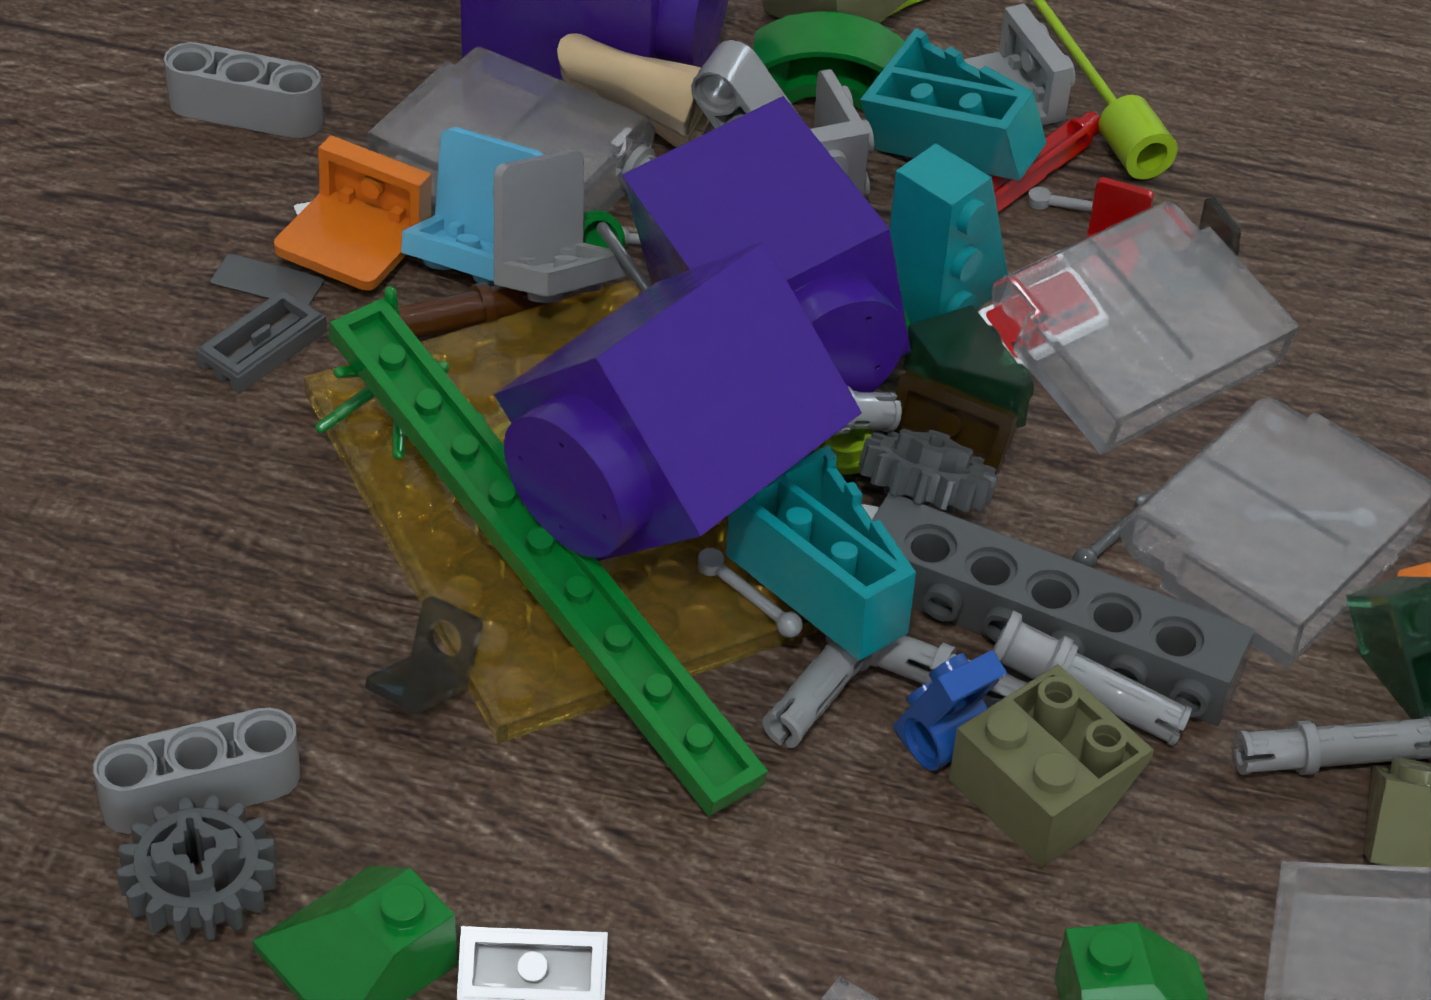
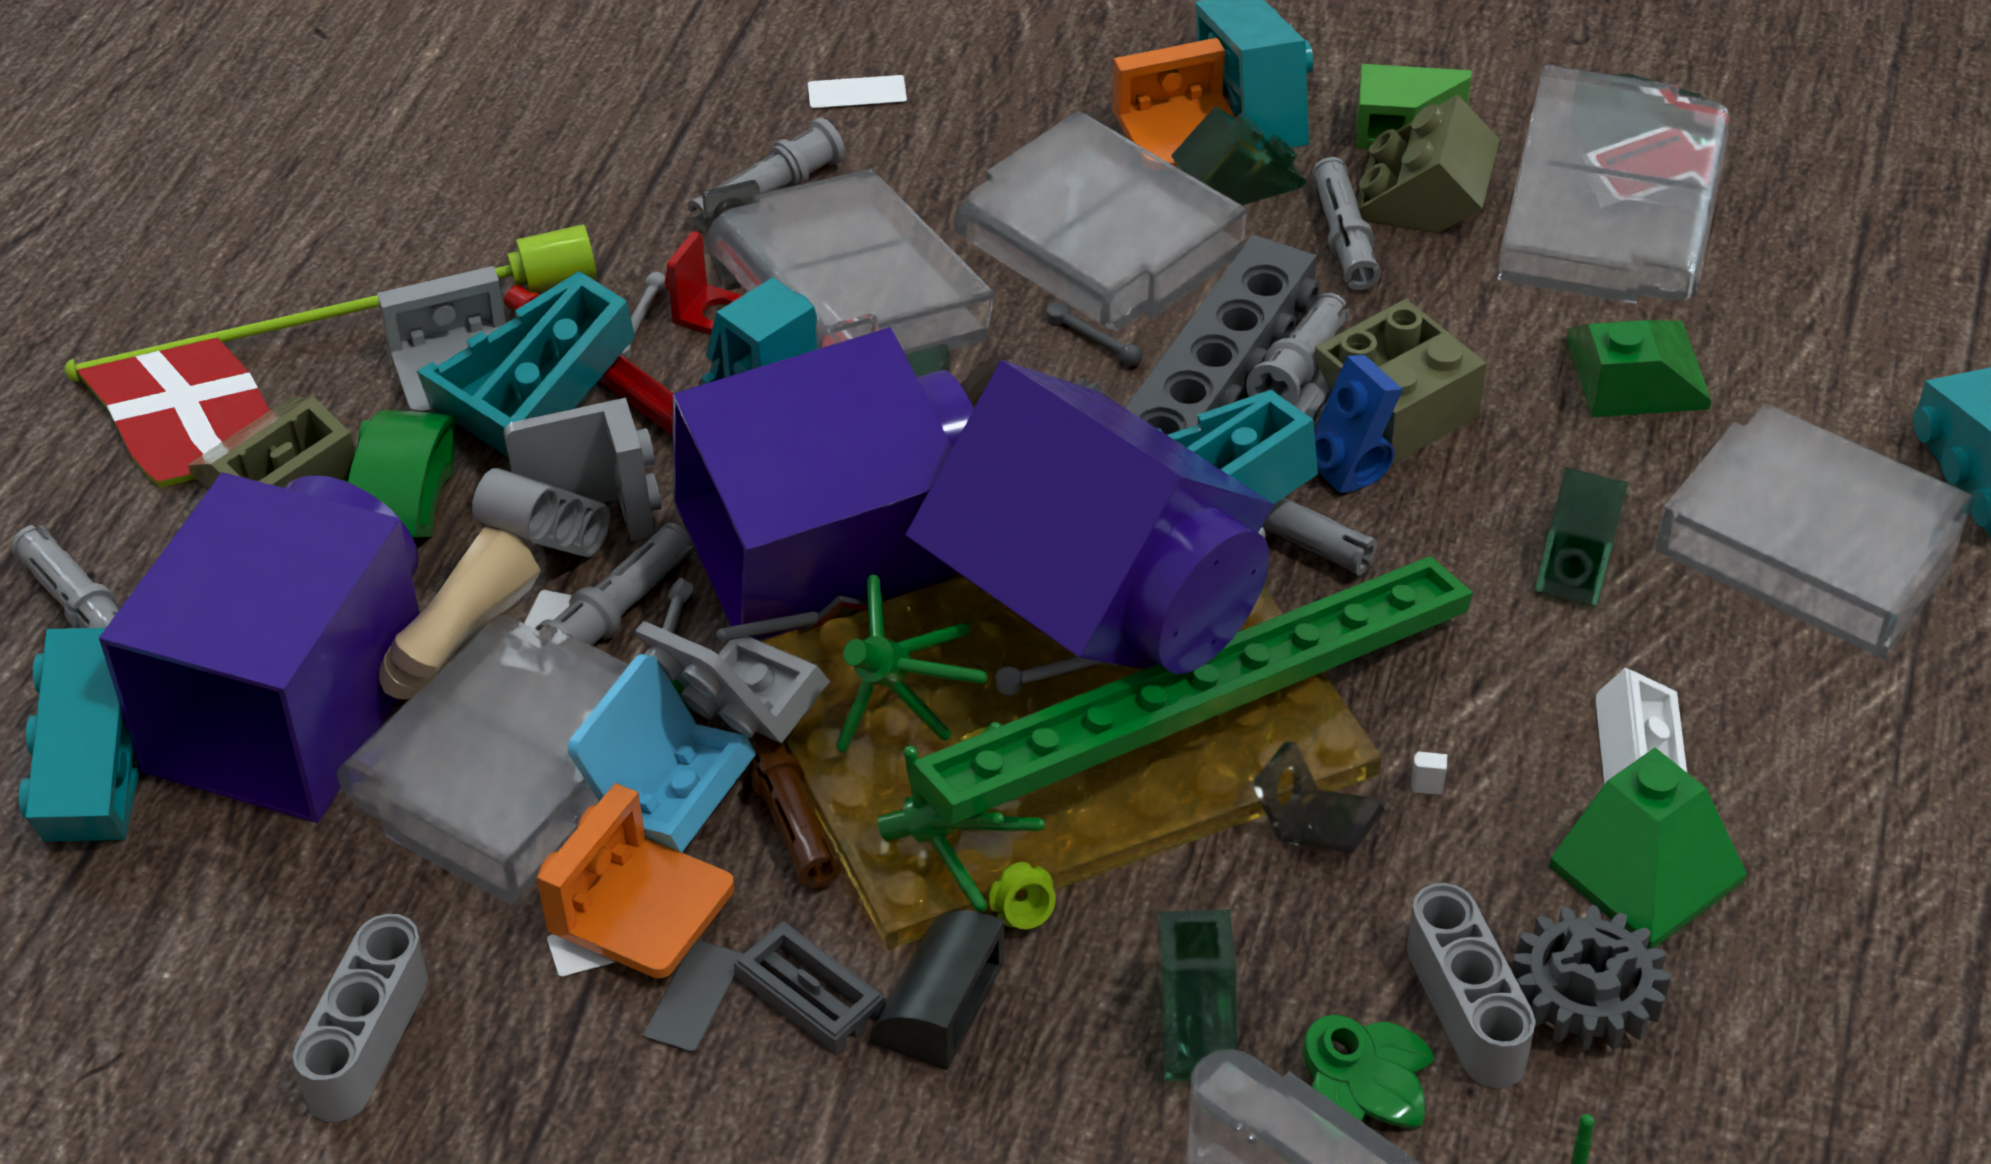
camera: 85 degrees left, 0 degrees up
none -> light grey pin [688,118,846,233]
none -> green plant [836,574,988,753]
none -> pearl dark grey brick [869,910,1005,1070]
none -> lime plate [988,862,1056,929]
none -> clear green slope [1156,910,1238,1081]
none -> green plate [1302,1015,1434,1139]
none -> white piece [1410,751,1447,795]
none -> clear green slope [1535,467,1632,606]

